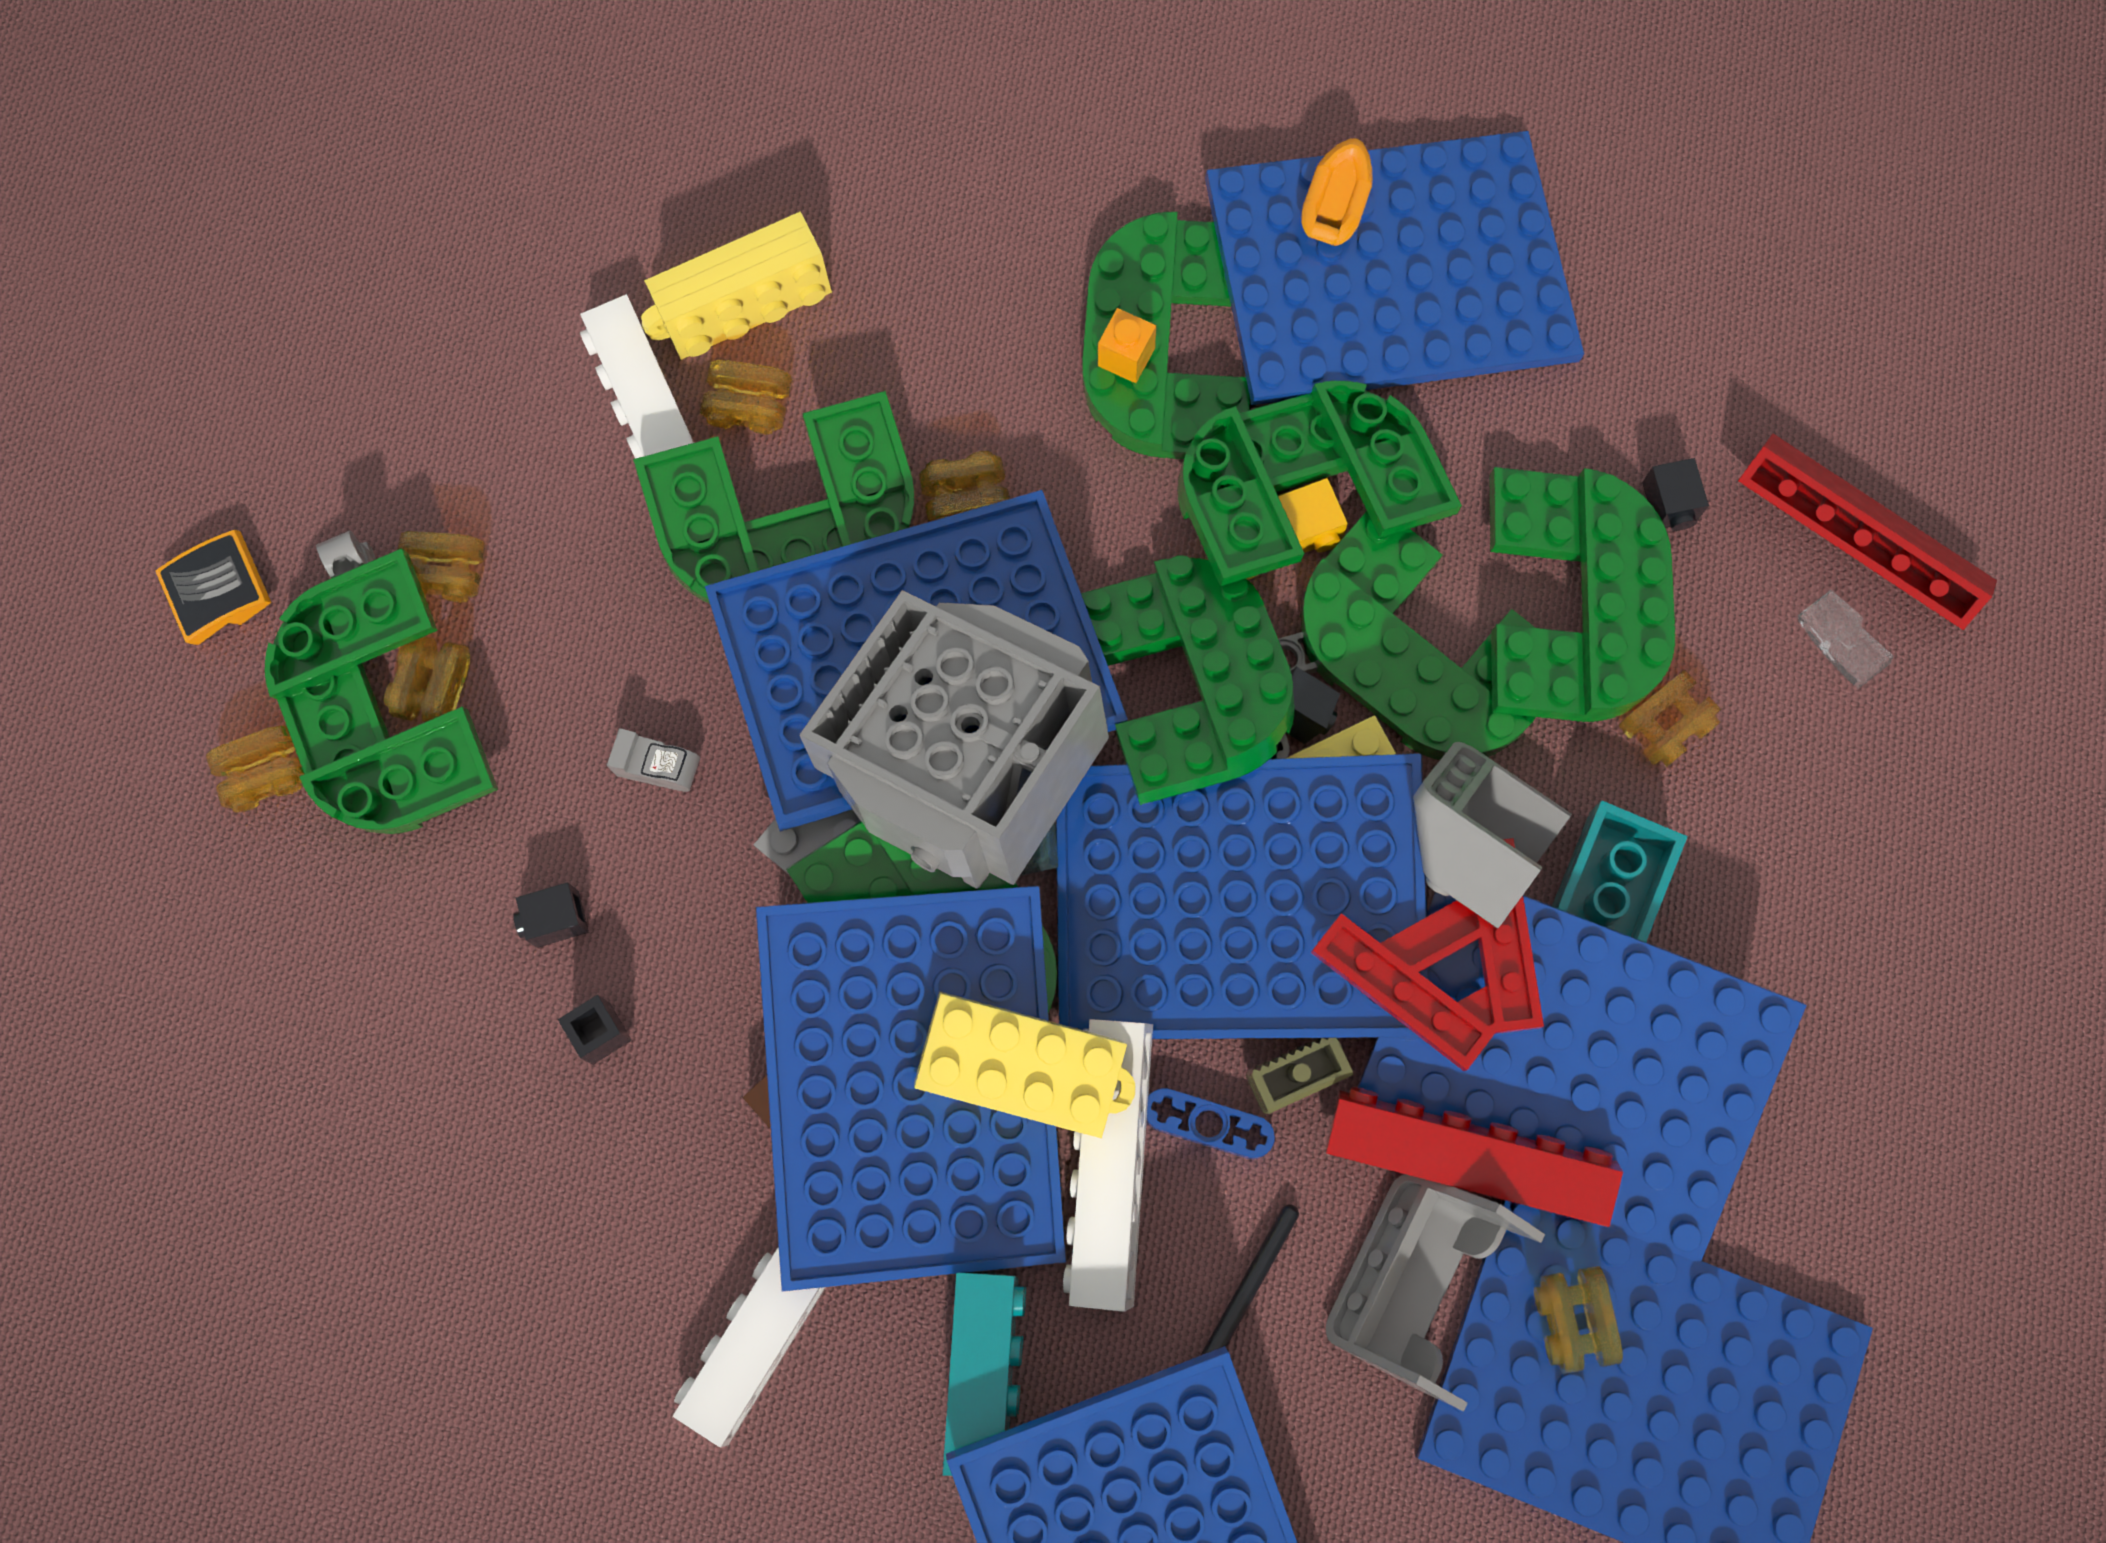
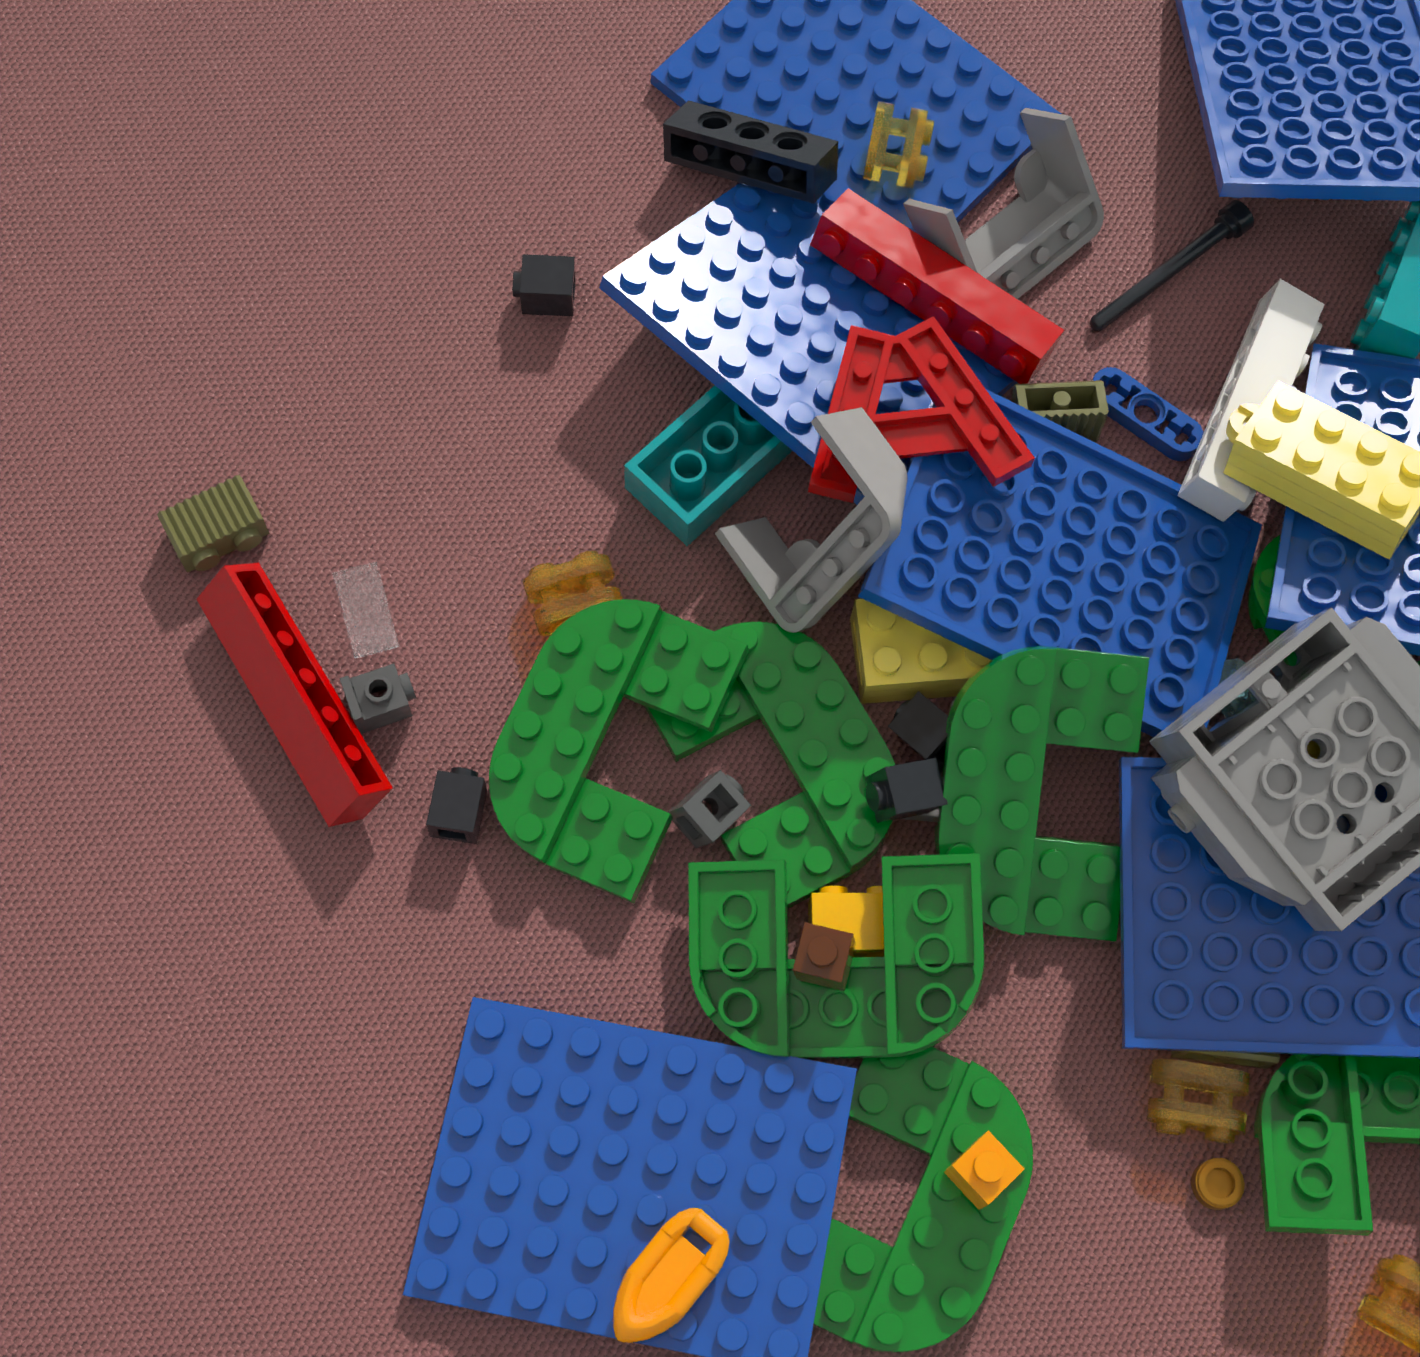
camera: 170 degrees left, 5 degrees down
none -> olive brick [157,475,270,573]
none -> dark grey brick [339,663,416,734]
none -> black brick [512,254,576,317]
none -> black brick [663,100,838,204]
none -> dark grey brick [668,770,751,848]
none -> reddish brown brick [793,922,856,991]
none -> black brick [866,758,948,823]
none -> pearl gold tile [1191,1158,1245,1210]

